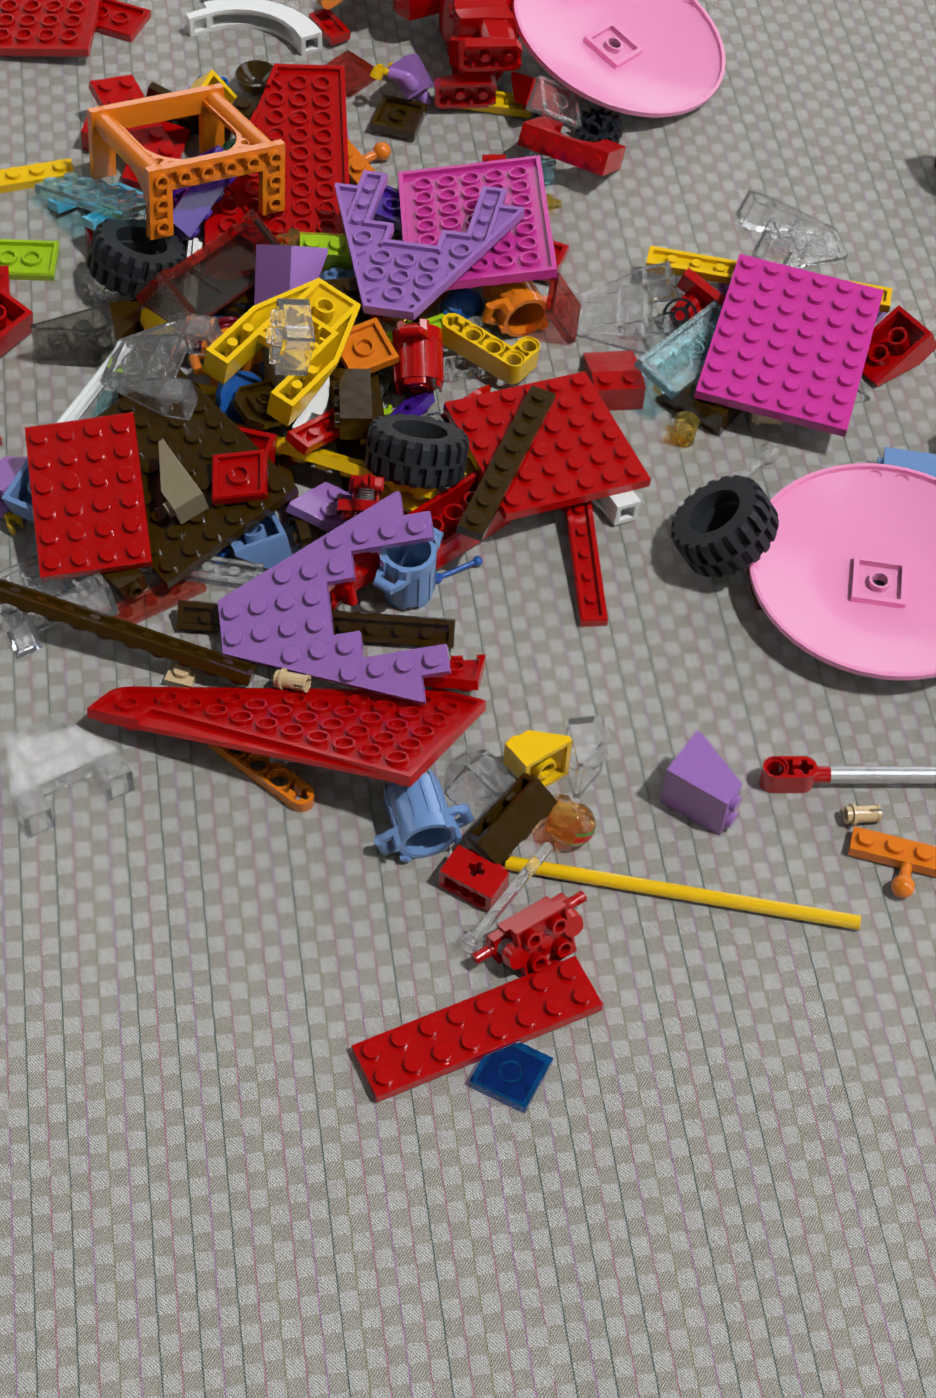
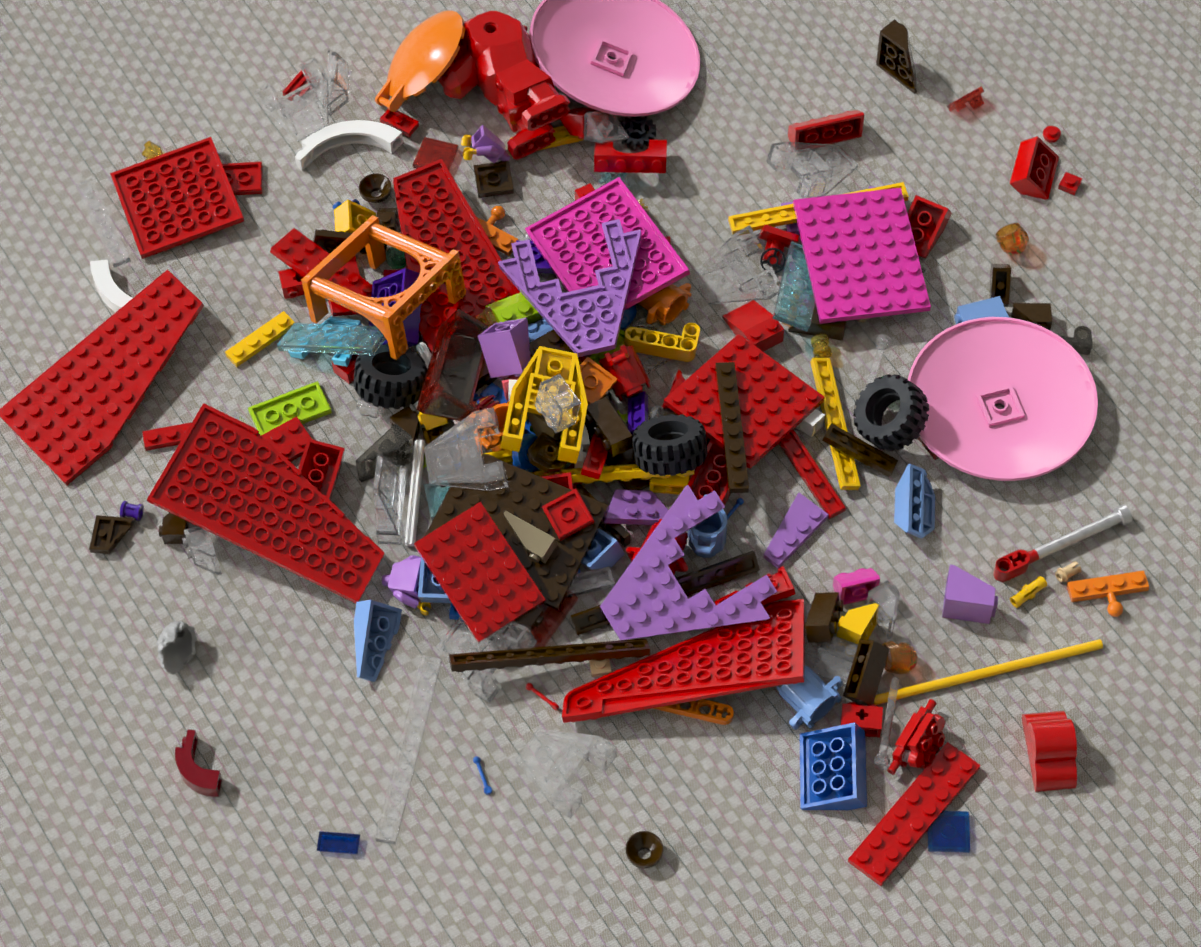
camera: 20 degrees left, 5 degrees up
tan pin [273,668,311,693] -> none
red piece [336,474,384,520] -> none
clear red tile [545,273,581,344] -> none
none -> clear wedge [373,455,411,545]
none -> red hinge [526,683,559,710]
none -> dark brown piece [625,831,663,869]
none -> medium lavender wing [763,492,828,569]
none -> red slope [788,110,864,153]
none -> blue slope [800,722,867,810]
none -> dark brown brick [805,592,844,643]
none -> yellow plate [810,358,861,490]
none -> dark brown plate [822,423,898,477]
none -> dark pink slope [833,568,880,605]
none -> medium blue wedge [894,464,935,539]
none -> yellow pin [1010,576,1047,608]
none -> red brick [1021,711,1077,792]

